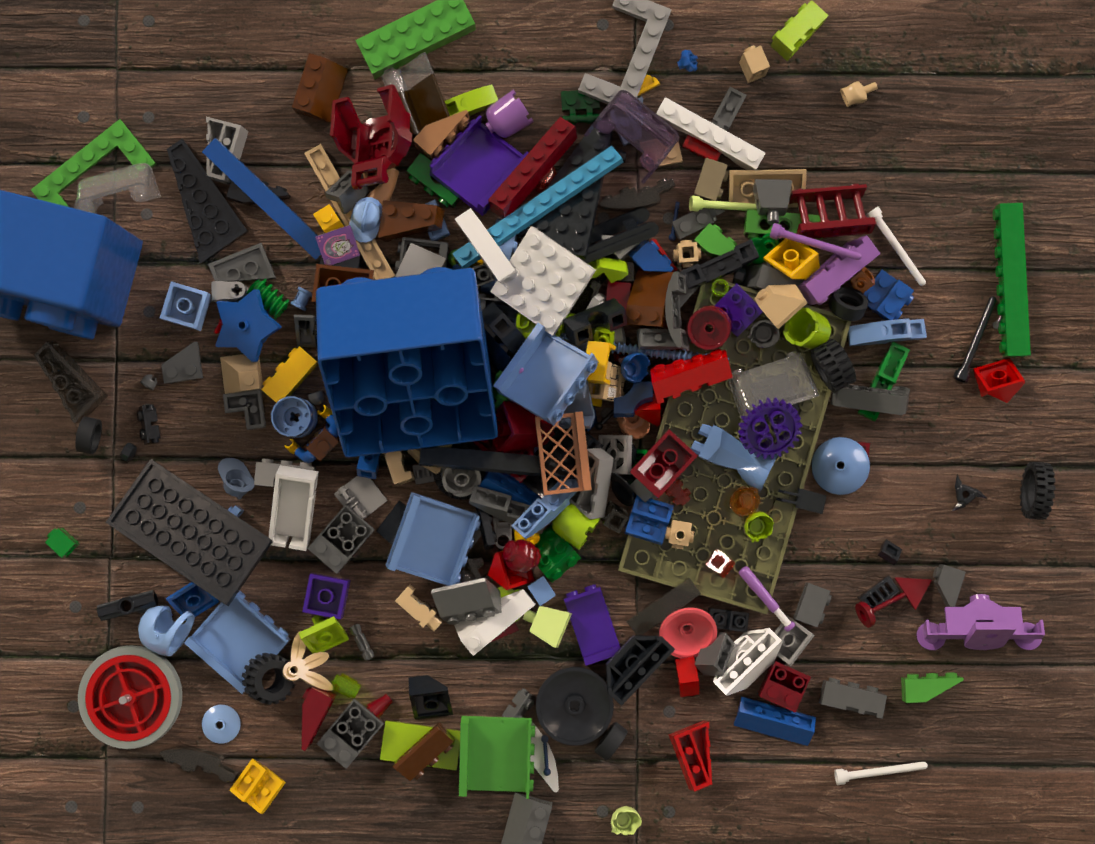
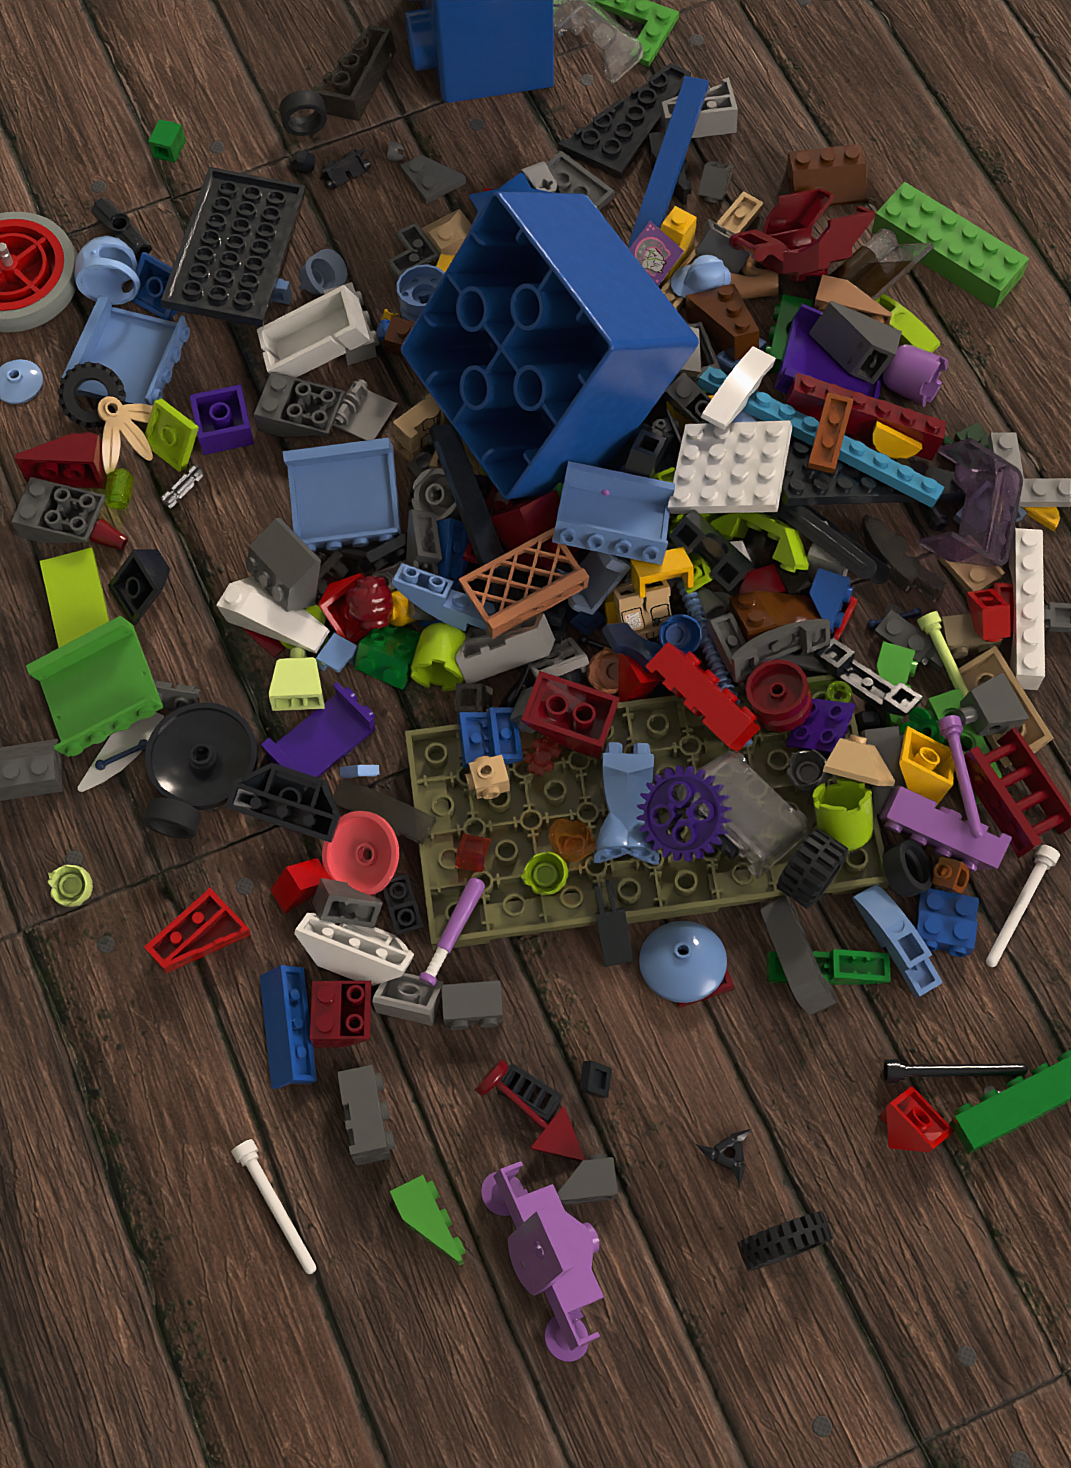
camera: 65 degrees right, 20 degrees down
light blue brick [160,282,211,331] -> none
blue brick [357,453,381,479] -> none
reddish brown slope [392,722,455,781] -> none
tan hips [395,584,443,631] -> none
tan brick [673,240,701,268] -> none
none -> light blue tile [340,765,379,778]
none -> dark grey slope [698,160,735,203]
none -> dark orange plate [807,392,854,474]
none -> dark grey slope [809,301,902,384]
none -> yellow tile [873,421,922,459]
none -> red slope [966,589,1010,642]

